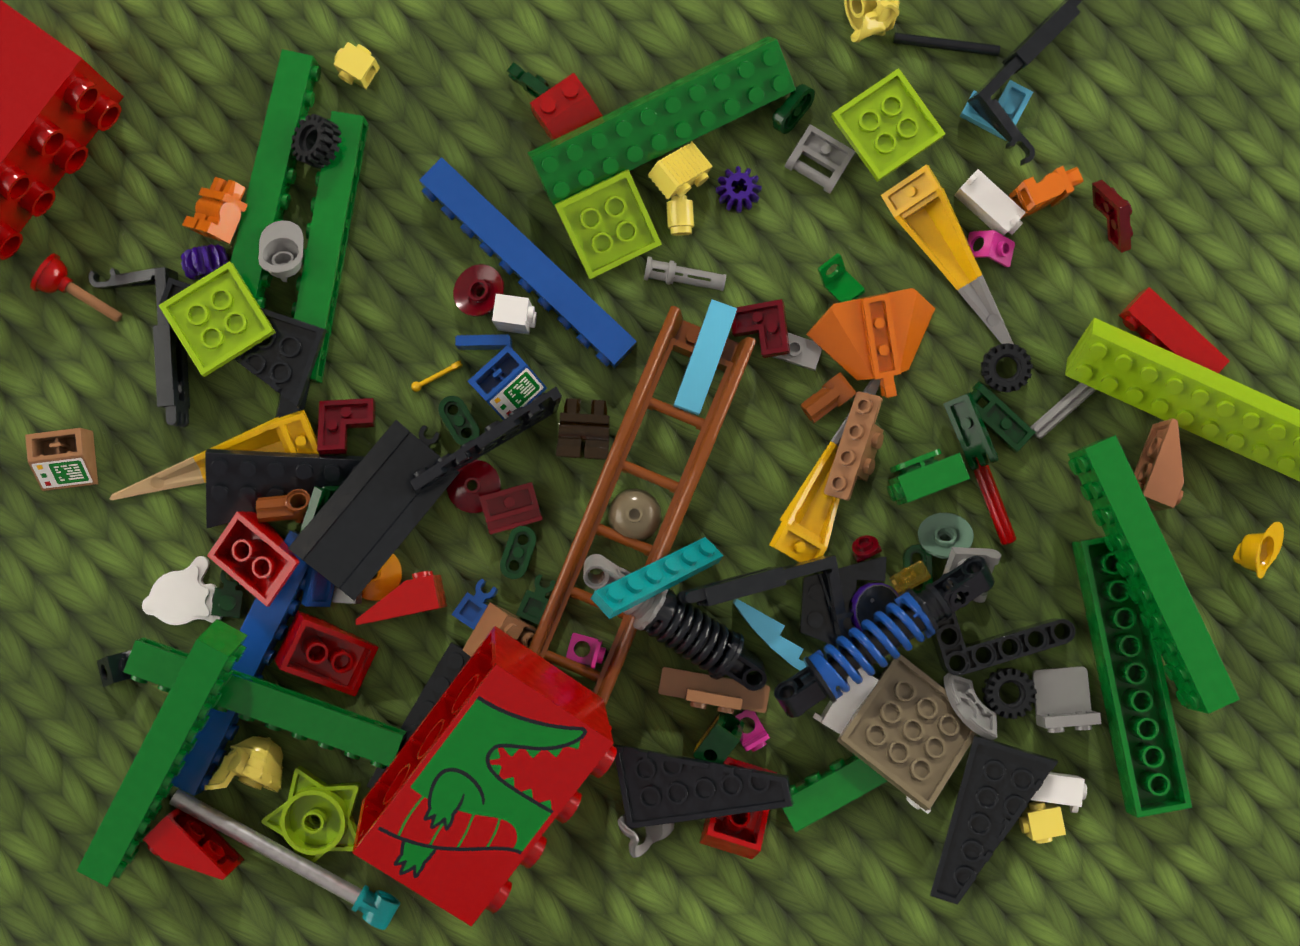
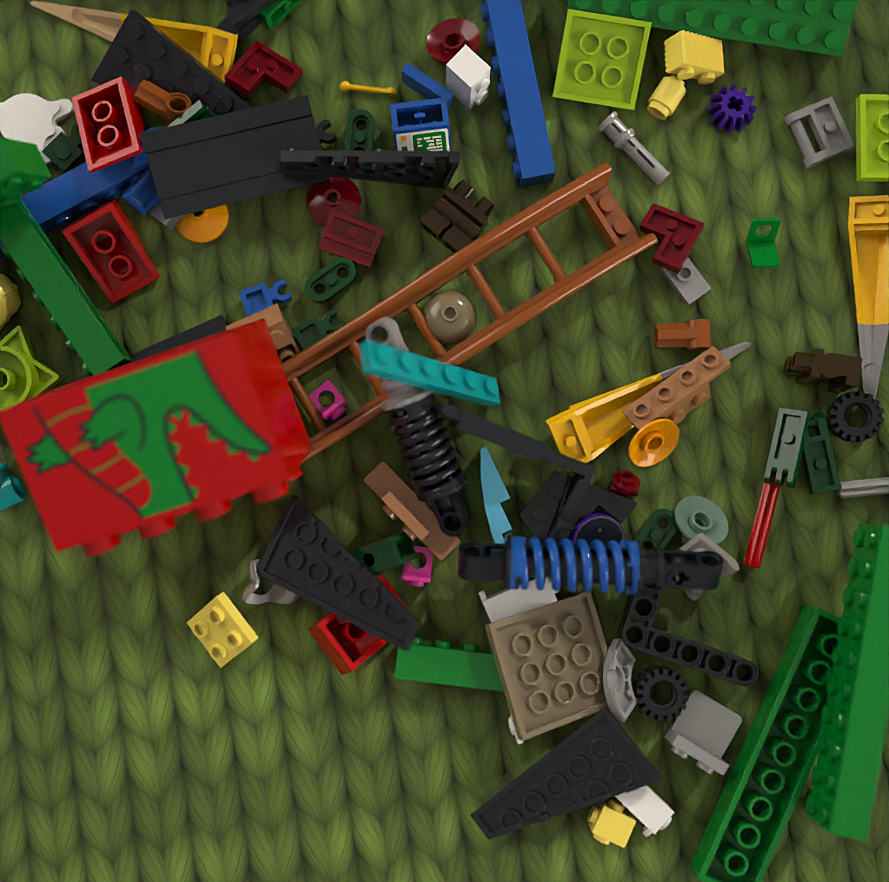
camera: 35 degrees right, 0 degrees up
red slope [355,571,447,625] -> none
medium azure slope [673,299,737,415] -> none
dark green plate [772,84,815,134] -> none
orange panel [806,288,935,398] -> none
green brick [887,449,970,505] -> none
clear yellow bracket [889,561,931,596] -> none
none -> light yellow plate [187,592,259,668]
none -> light orange dish [628,419,680,467]
none -> dark brown hips [783,348,863,394]

